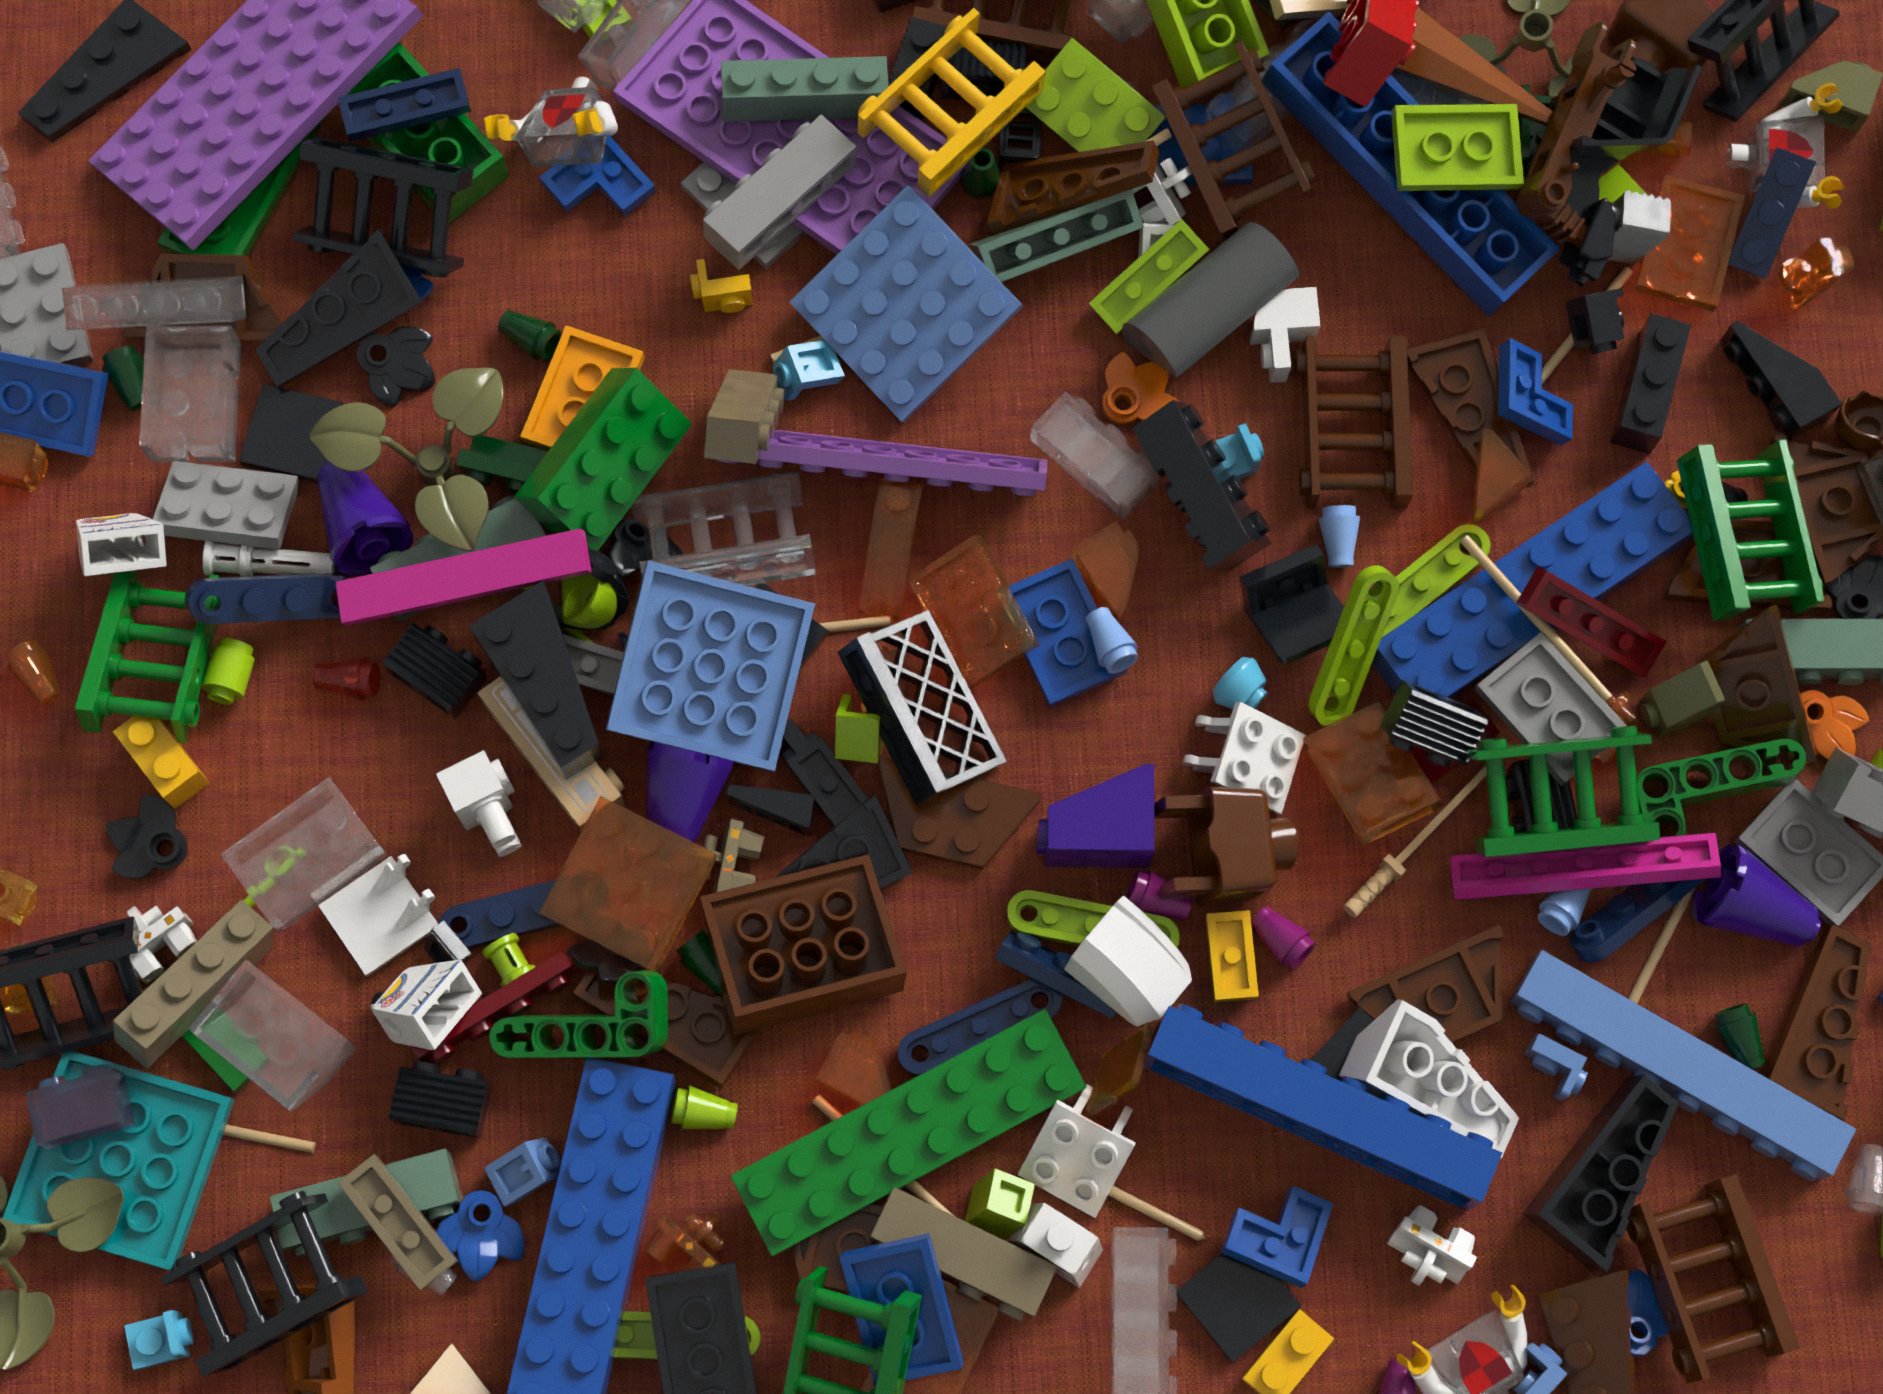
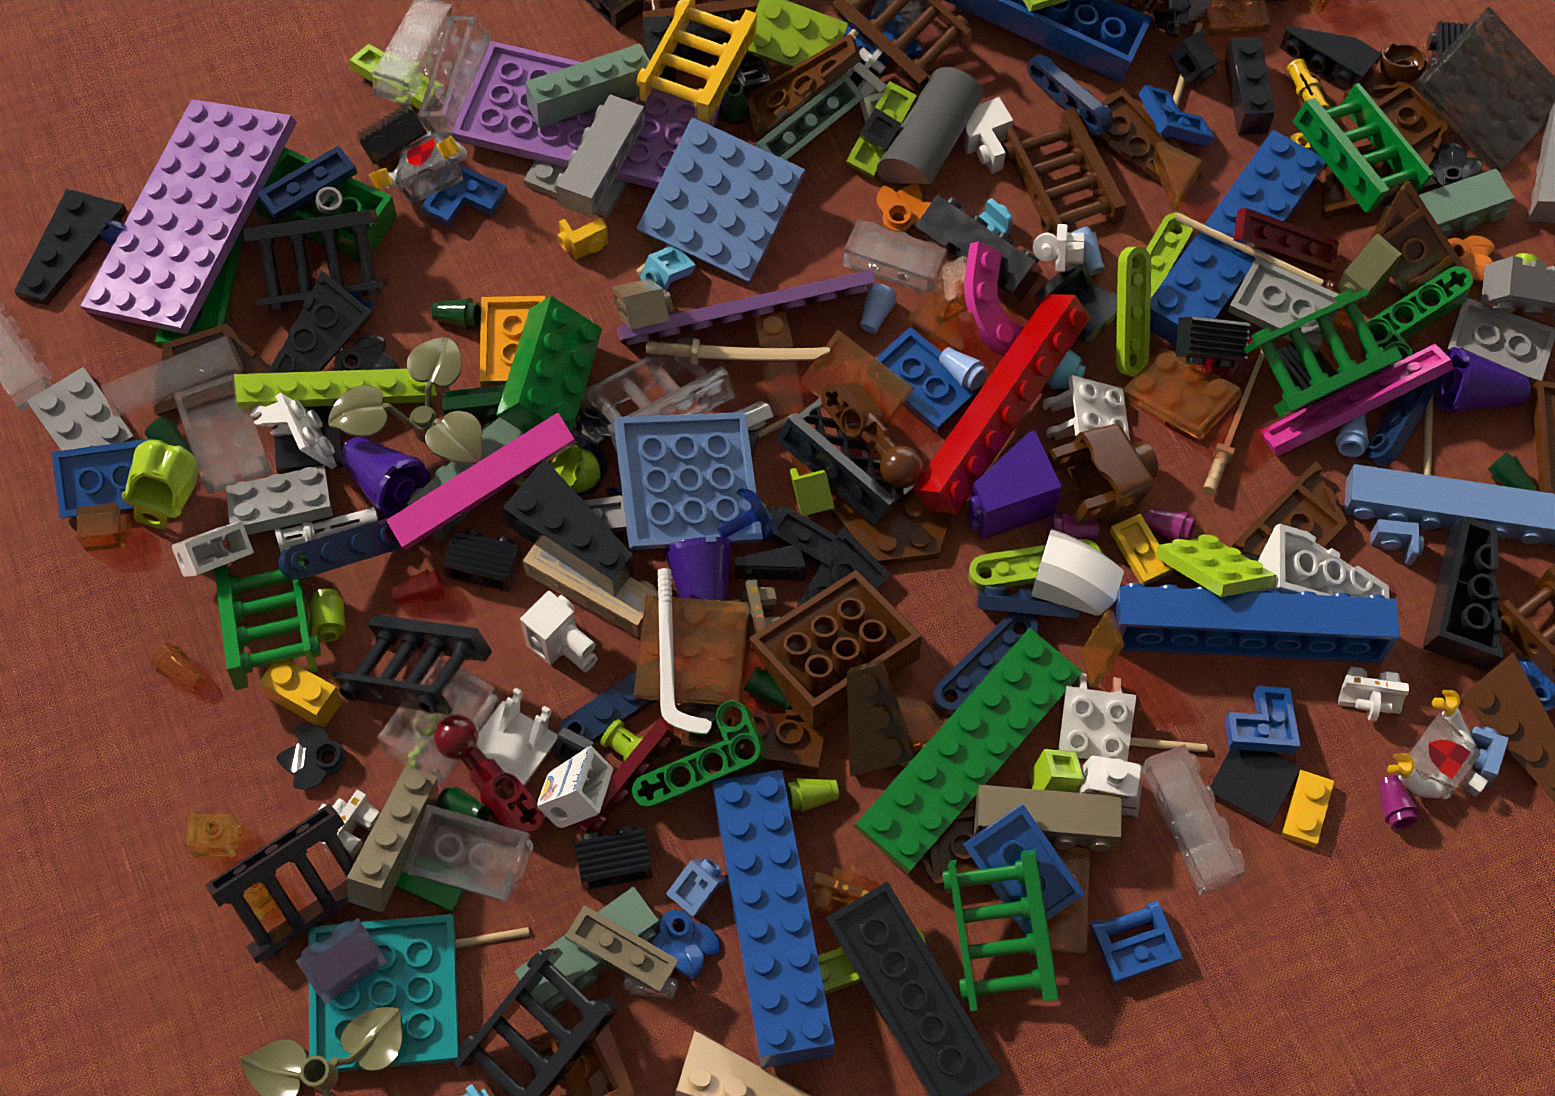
camera: 20 degrees left, 10 degrees down
none -> clear blue hinge [100,220,126,246]
none -> lime piece [122,440,199,530]
none -> lime plate [234,369,437,409]
none -> white plate [250,393,337,469]
none -> light grey hinge [316,187,342,215]
none -> black fence [330,614,493,715]
none -> black brick [357,102,427,165]
none -> dark red beam [434,714,544,840]
none -> dark green cone [436,786,490,825]
none -> tan sword [646,339,830,365]
none -> white piece [658,568,712,735]
none -> clear blue plant [716,488,773,542]
none -> white plate [733,401,774,431]
none -> reddish brown beam [821,382,923,489]
none -> dark brown wing [847,659,917,777]
none -> black plate [858,108,902,152]
none -> light blue cone [859,283,897,333]
none -> red brick [912,294,1091,514]
none -> clear orange slope [934,255,967,325]
none -> dark pink plate [964,241,1024,356]
none -> dark blue plate [1027,54,1113,135]
none -> white hips [1033,224,1084,272]
none -> lime plate [1156,534,1276,597]
none -> yellow pin [1286,59,1330,110]

